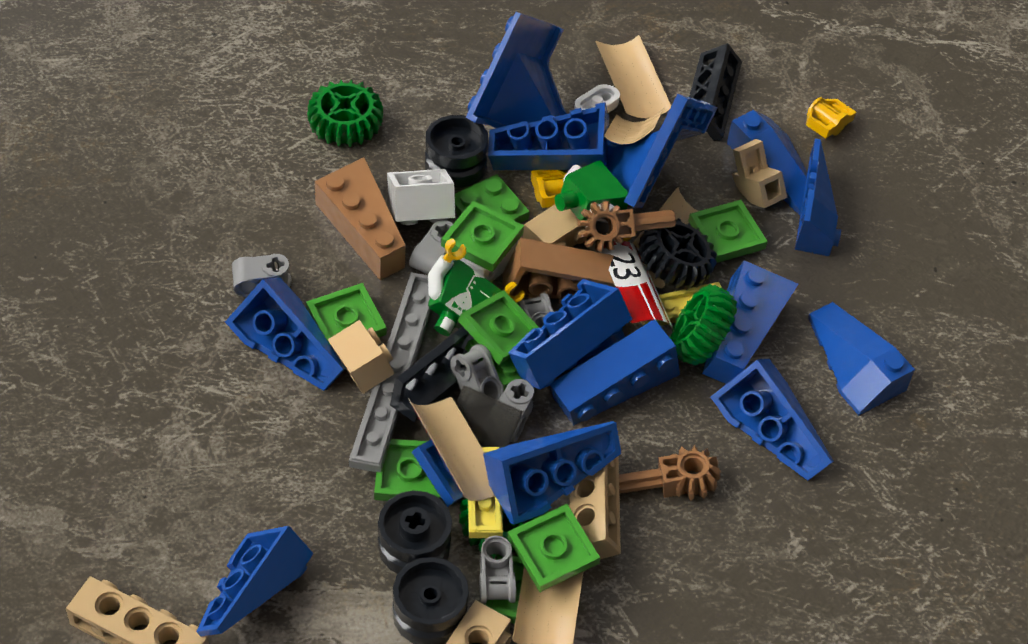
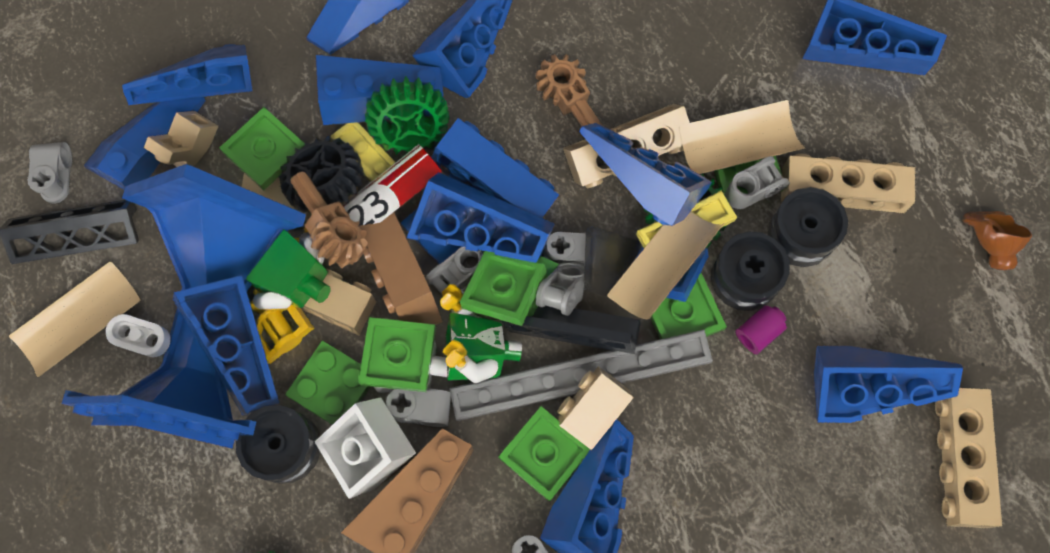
camera: 110 degrees left, 20 degrees up
bright green plate [508,504,600,592] -> none
tan sticker [604,108,664,145] -> none
yellow piece [806,97,856,139] -> none
none -> light grey piece [27,142,72,204]
none -> magenta brick [735,305,787,355]

